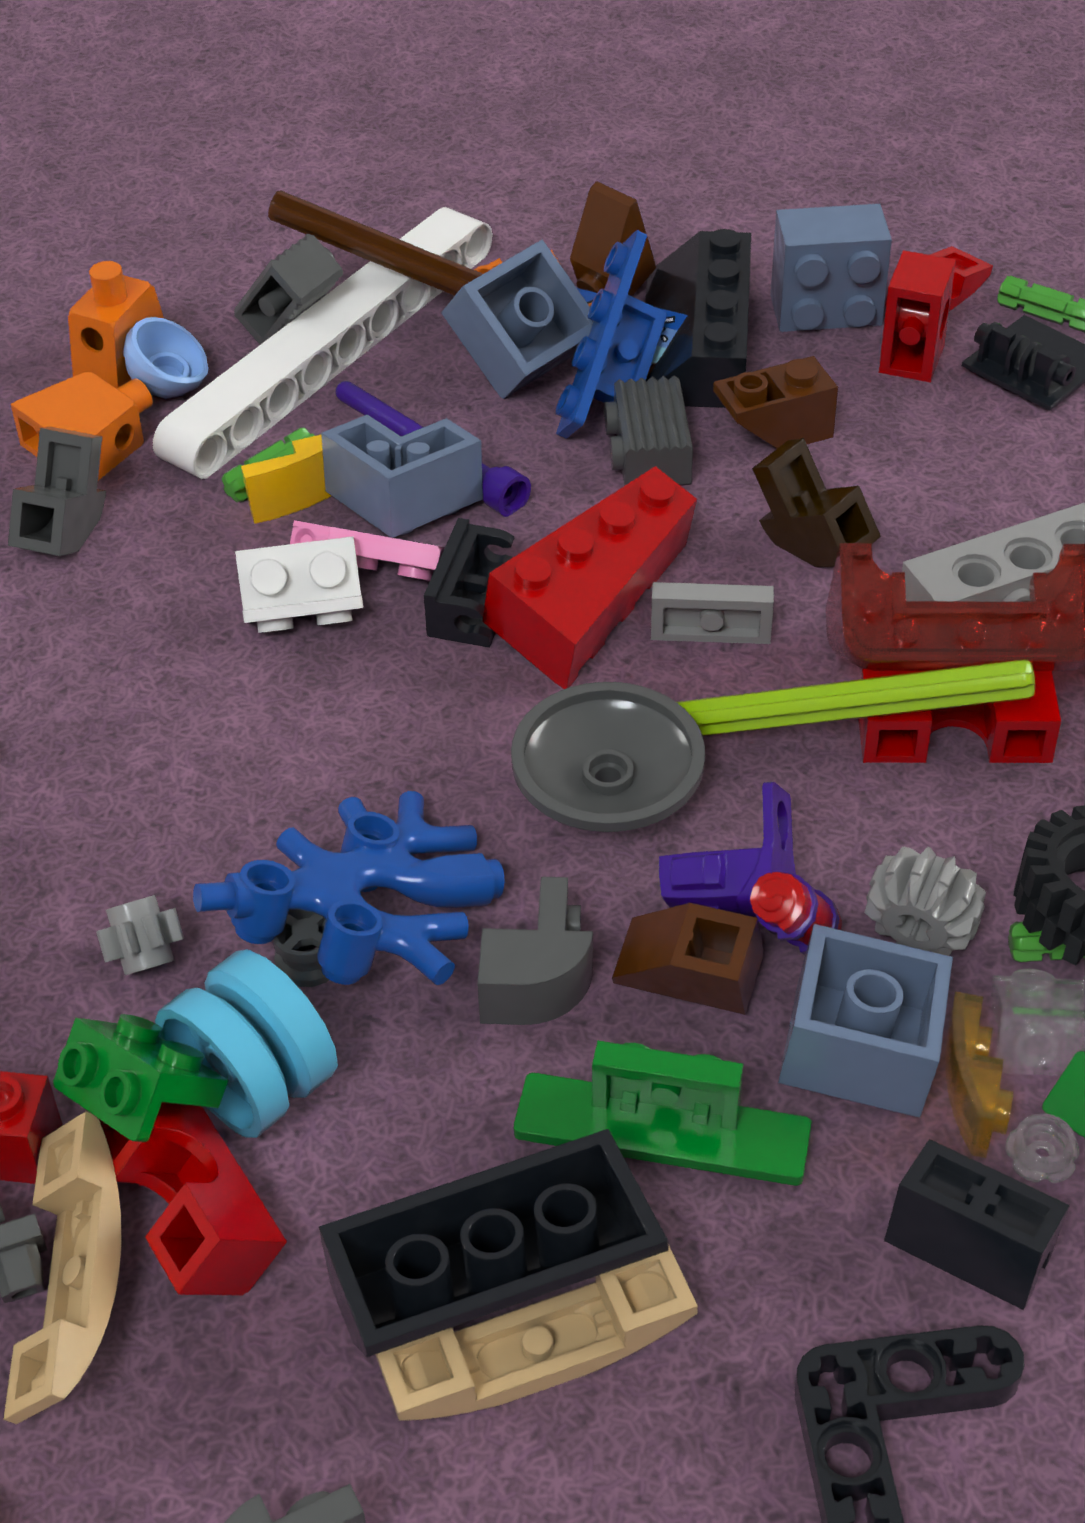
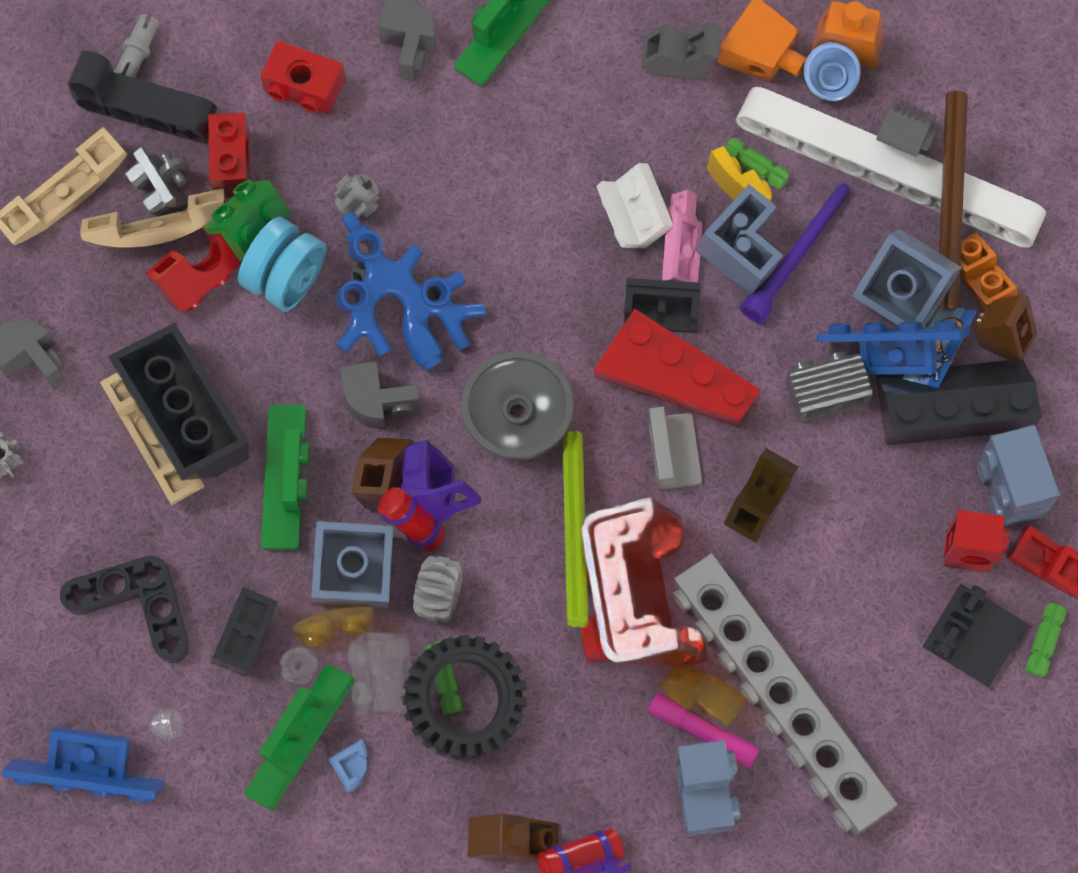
camera: 80 degrees right, 25 degrees up
reddish brown slope [713,356,838,448] -> none

